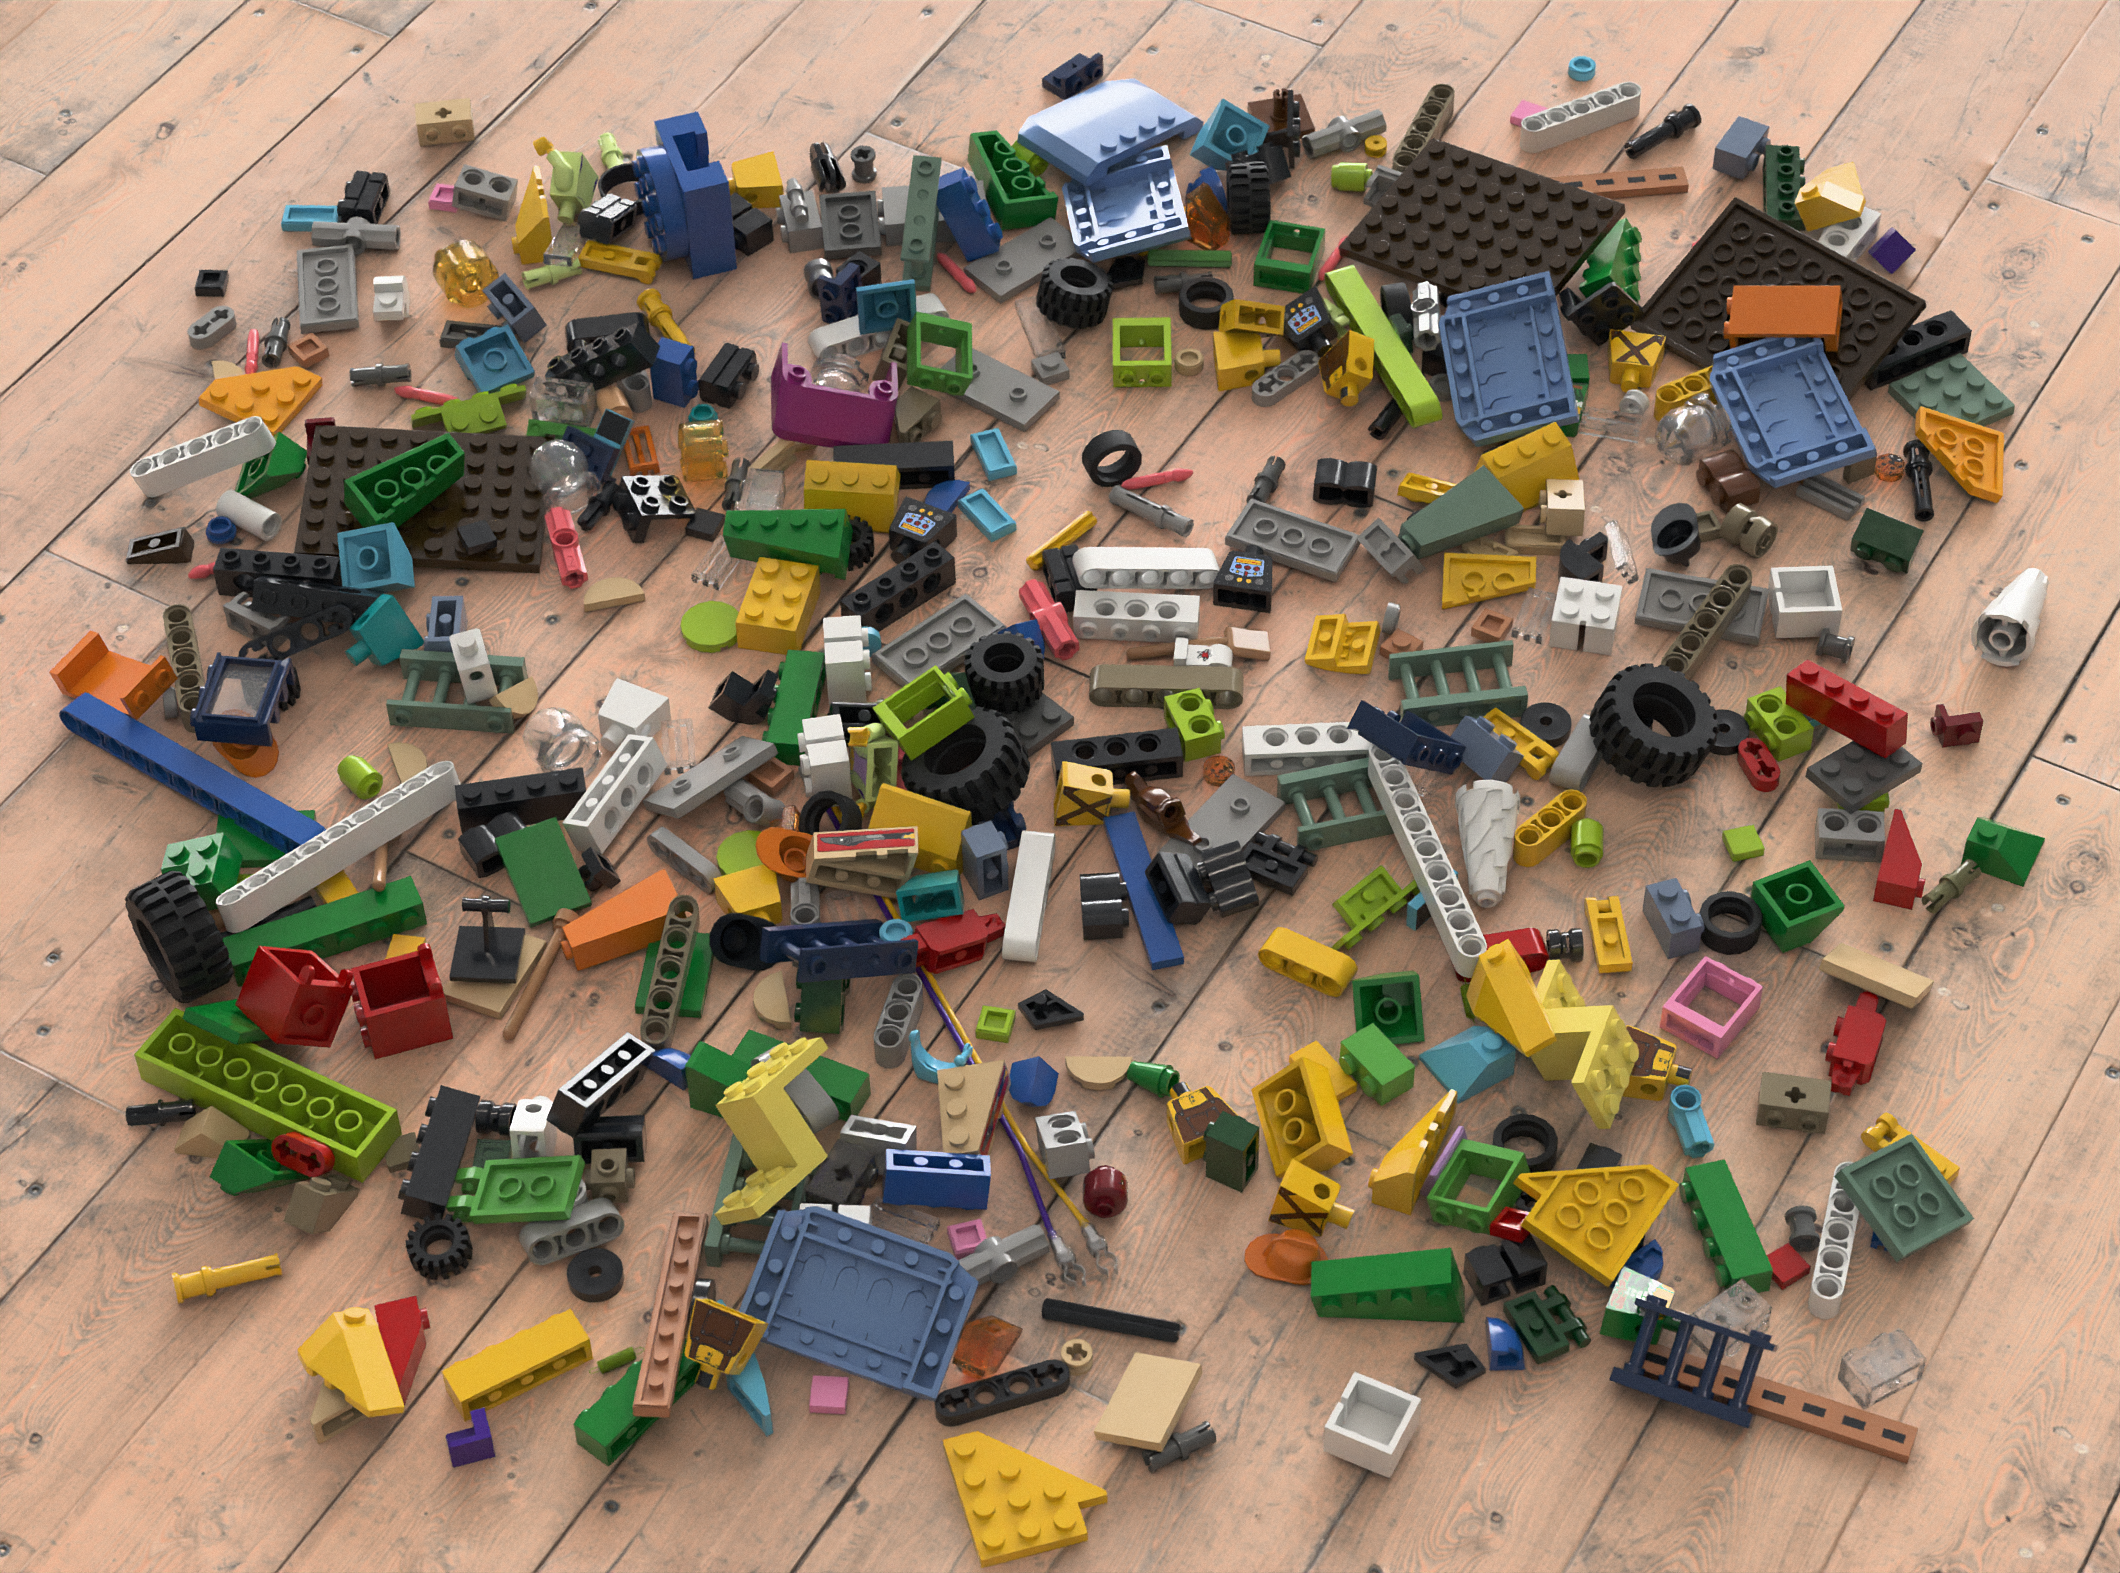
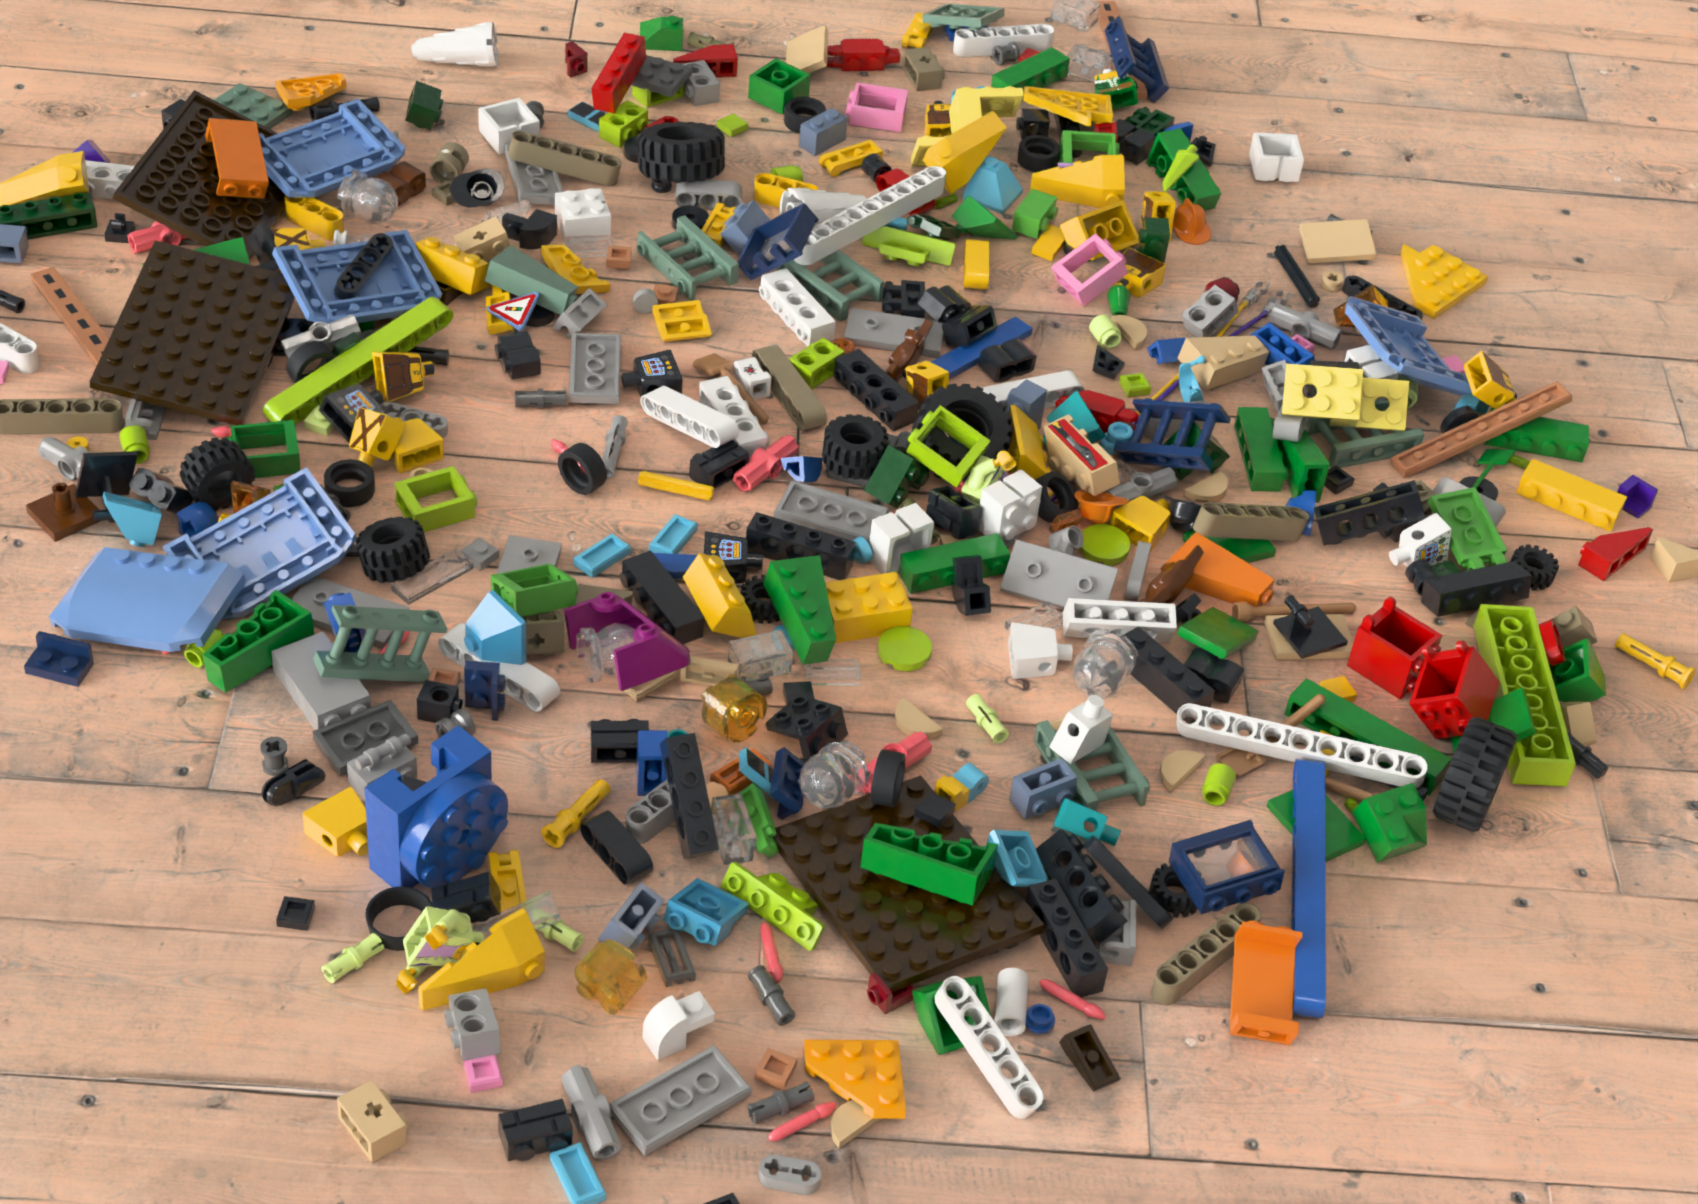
camera: 125 degrees left, 5 degrees down
yellow wedge [297,1307,404,1417] -> none
none -> black beam [334,233,393,300]
none -> piece [487,292,539,331]
none -> black tyre [871,749,906,807]
none -> dark green plate [907,214,962,240]
none -> leg [935,763,989,813]
none -> yellowish green pin [966,694,1009,744]
none -> bright pink window [1051,234,1128,307]
none -> yellowish green brick [1089,314,1121,349]
none -> reddish brown animal [1139,545,1204,604]
none -> lime bar [1162,144,1199,193]
none -> black tile [1324,465,1354,494]
none -> green piece [1472,449,1515,489]

